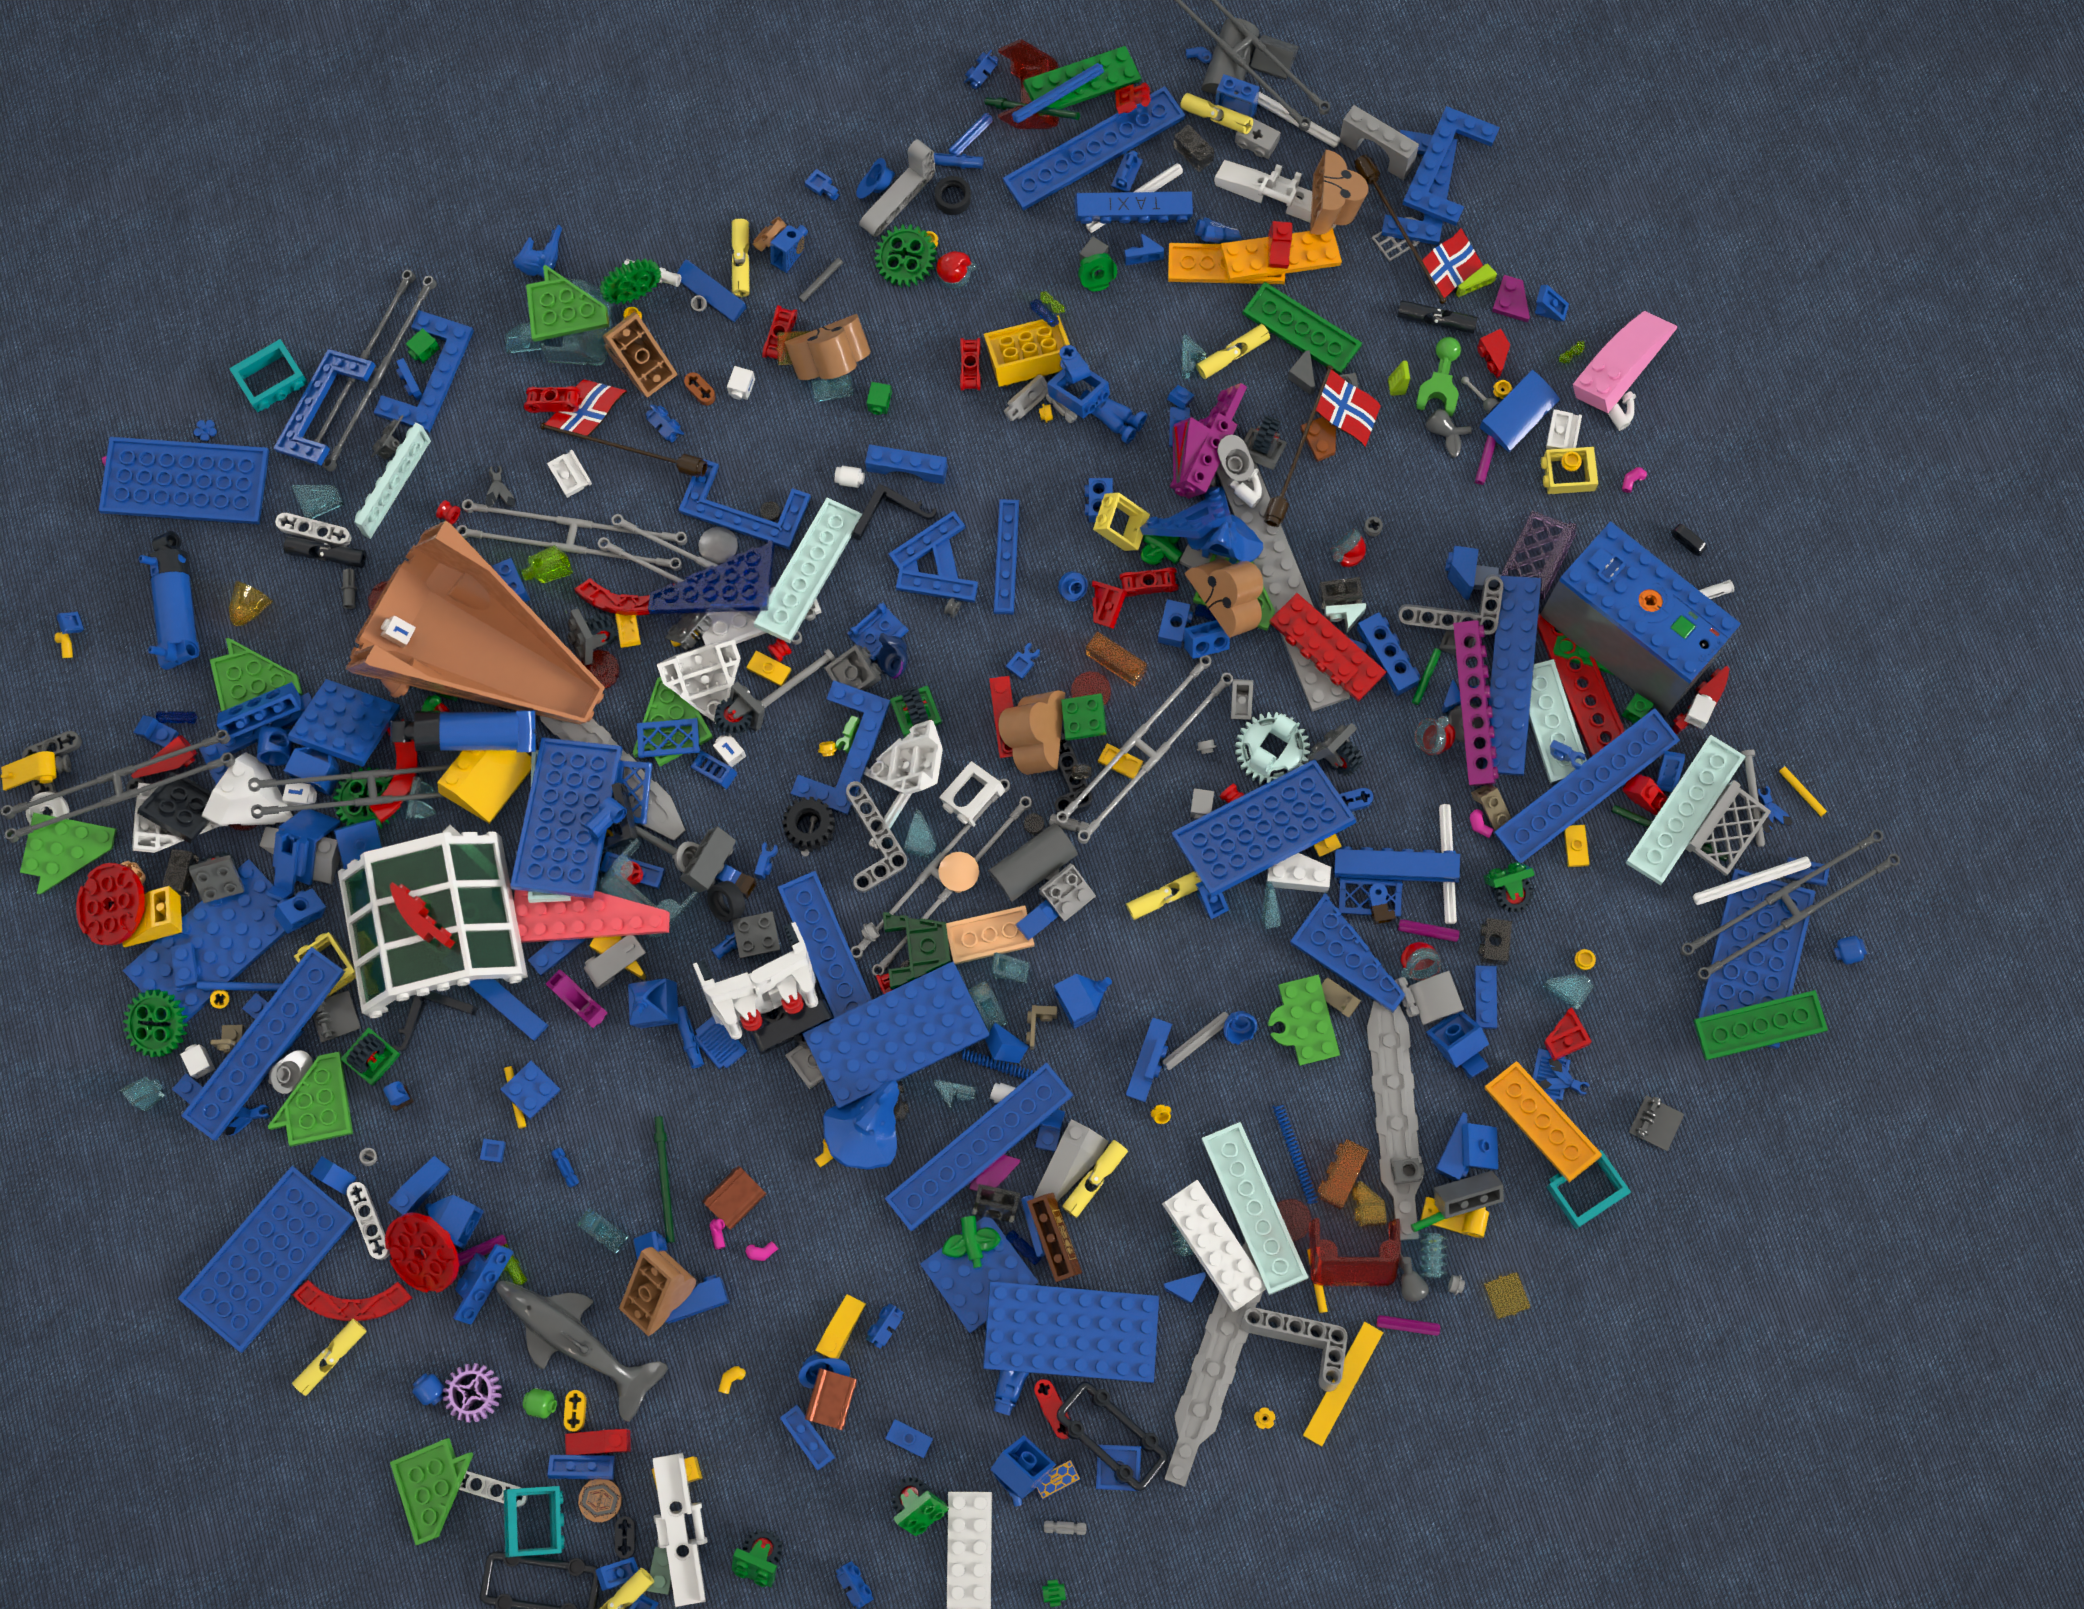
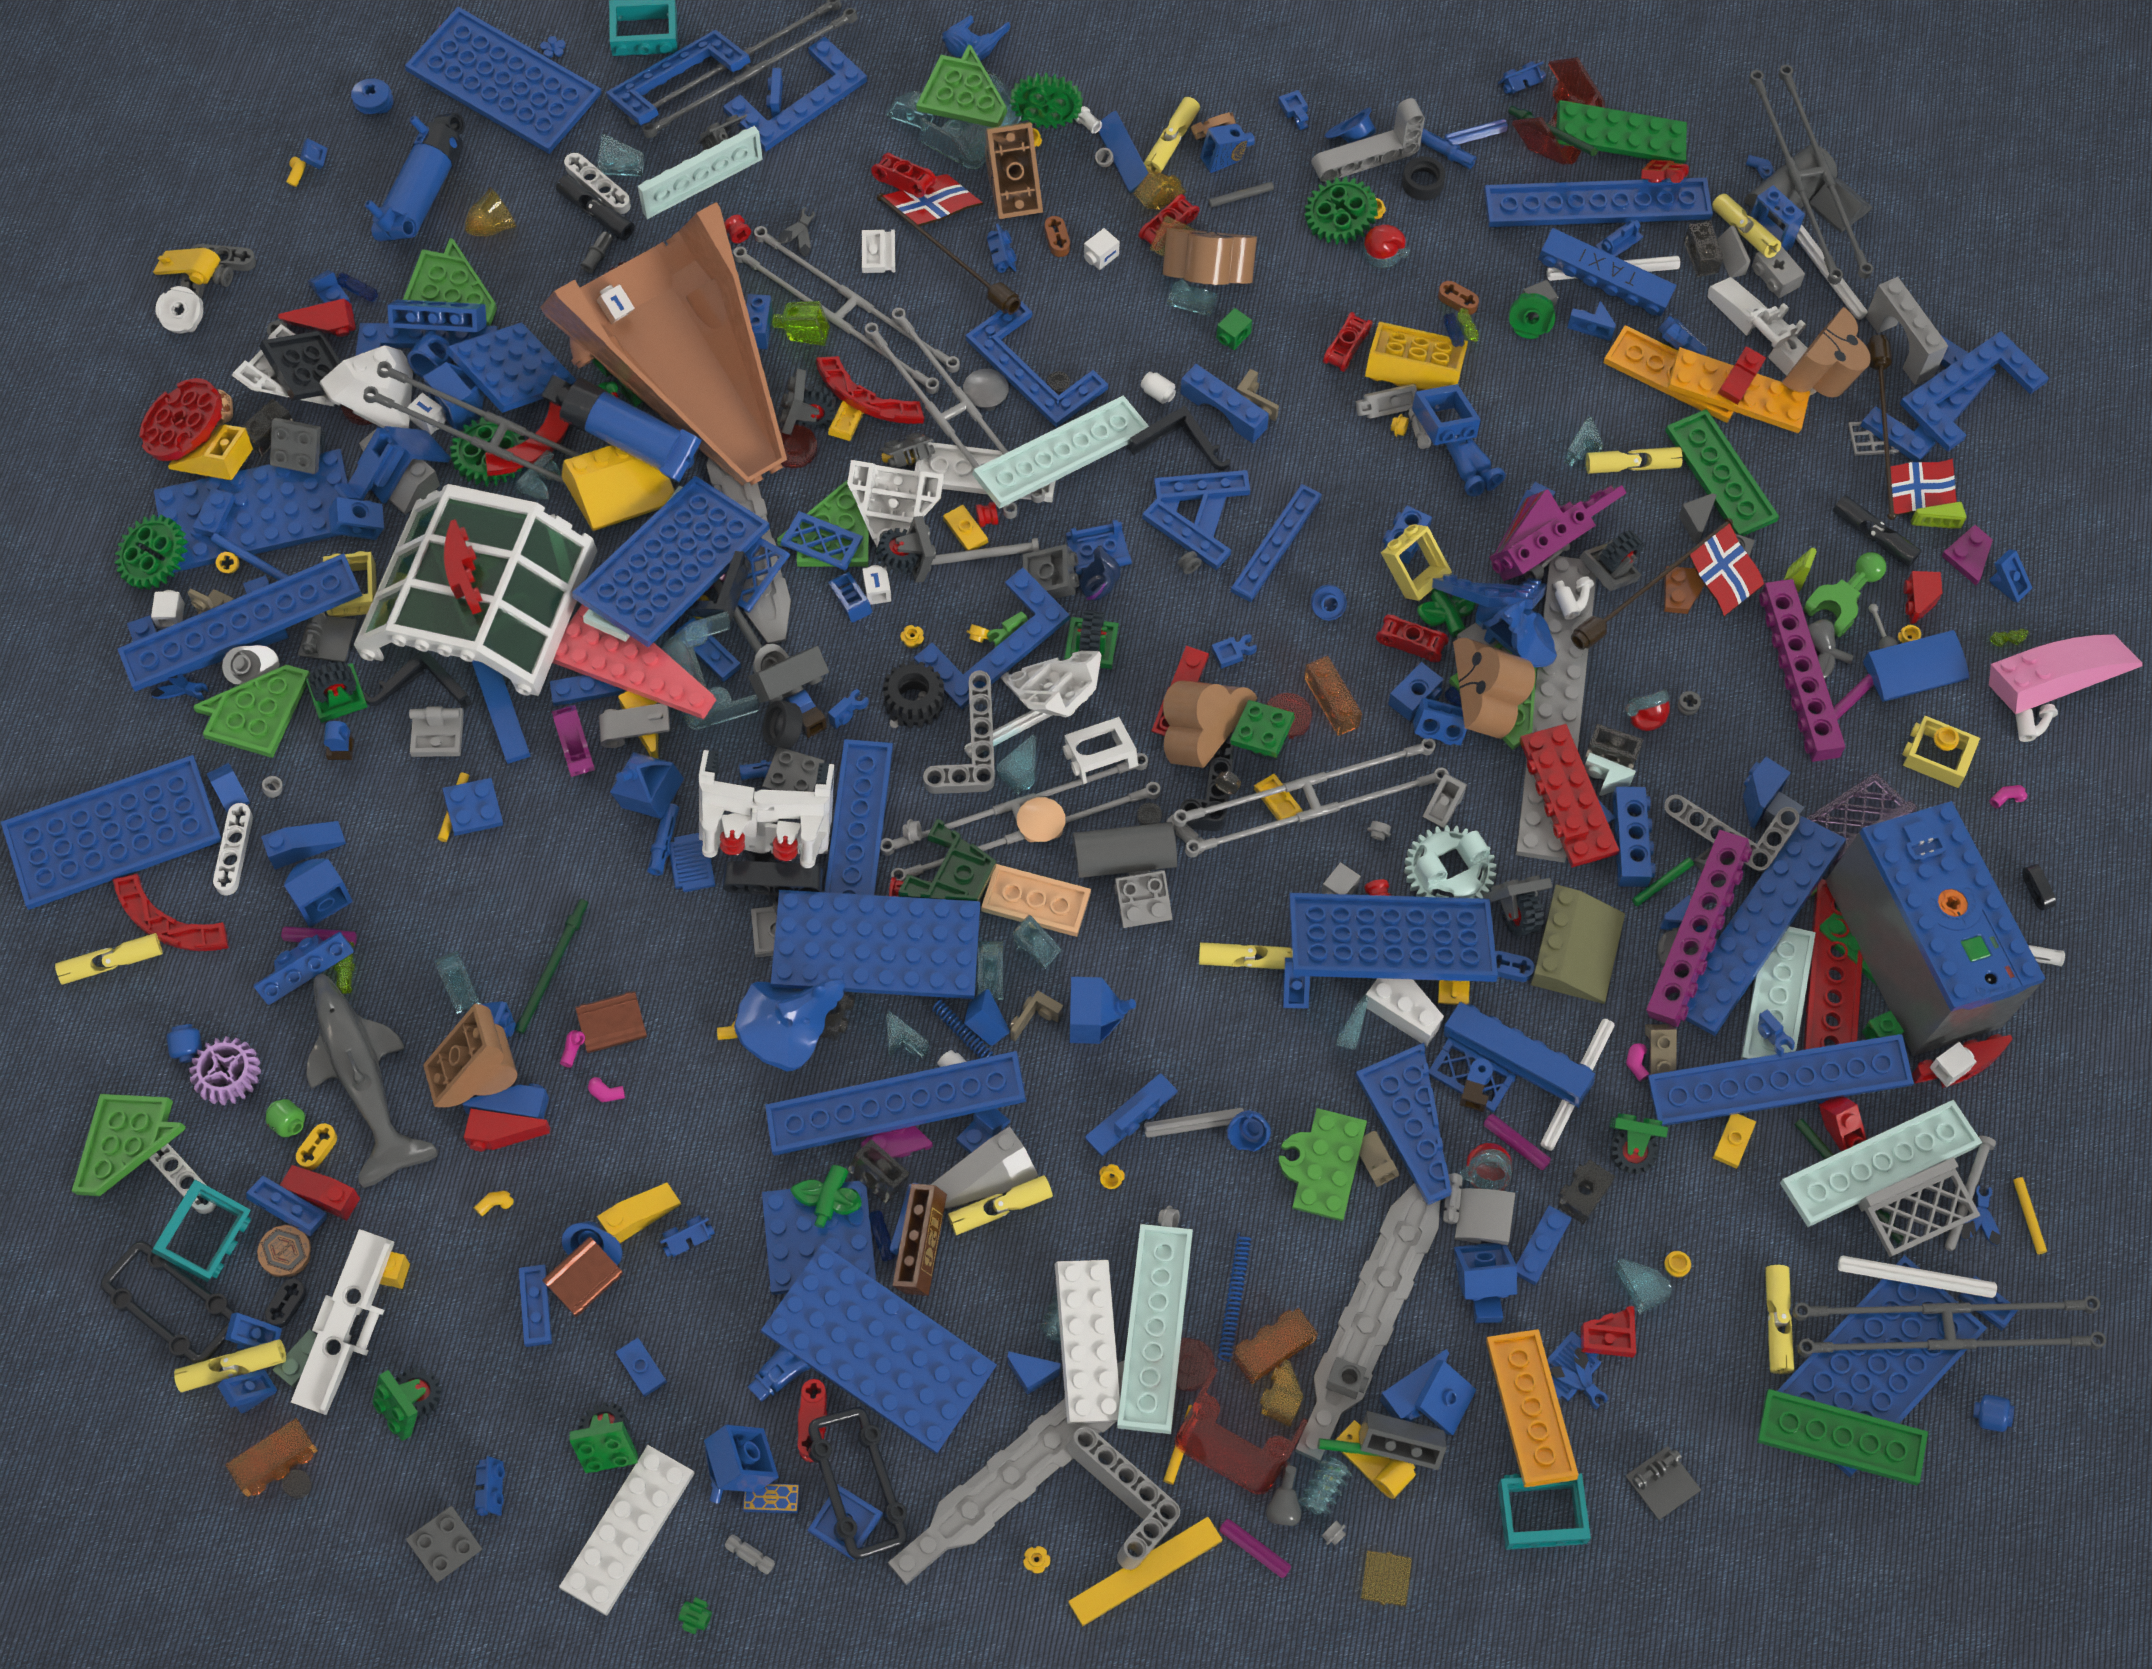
camera: 25 degrees right, 10 degrees down
dark grey bar [1,730,235,843] -> none
bright green wing [20,812,117,894] -> none
clear light blue slope [120,1077,165,1112] -> none
blue plate [334,819,382,869] -> none
red plate [385,1213,459,1293] -> none
green brick [406,328,440,364] -> none
blue plate [480,1139,506,1163] -> none
blue axle [552,1148,579,1187] -> none
blue piece [585,797,627,838] -> none
red wheel [621,861,643,885] -> none
clear blue wing [648,540,775,614] -> none
blue axle [1012,63,1104,123] -> none
blue slope [1015,900,1059,940] -> none
blue piece [1059,345,1091,384] -> none
red wing [1092,580,1127,629] -> none
blue plate [1167,385,1194,409] -> none
light grey piece [1218,435,1254,481] -> none
clear light blue piece [1414,716,1456,756] -> none
white plate [1546,410,1582,449] -> none
blue tile [1656,751,1685,792] -> none
none -> blue piece [351,78,394,114]
none -> light grey plate [409,706,464,757]
none -> red slope [464,1109,550,1152]
none -> yellow plate [900,625,924,648]
none -> clear yellow slope [1134,172,1186,210]
none -> light grey plate [1158,1206,1180,1228]
none -> dark tan bracket [1236,369,1279,421]
none -> dark orange beam [1438,281,1479,315]
none -> olive slope [1531,885,1625,1004]
none -> light grey slope [1715,225,1750,278]
none -> magenta brick [1759,579,1845,762]
none -> light yellow piece [1765,1265,1794,1374]

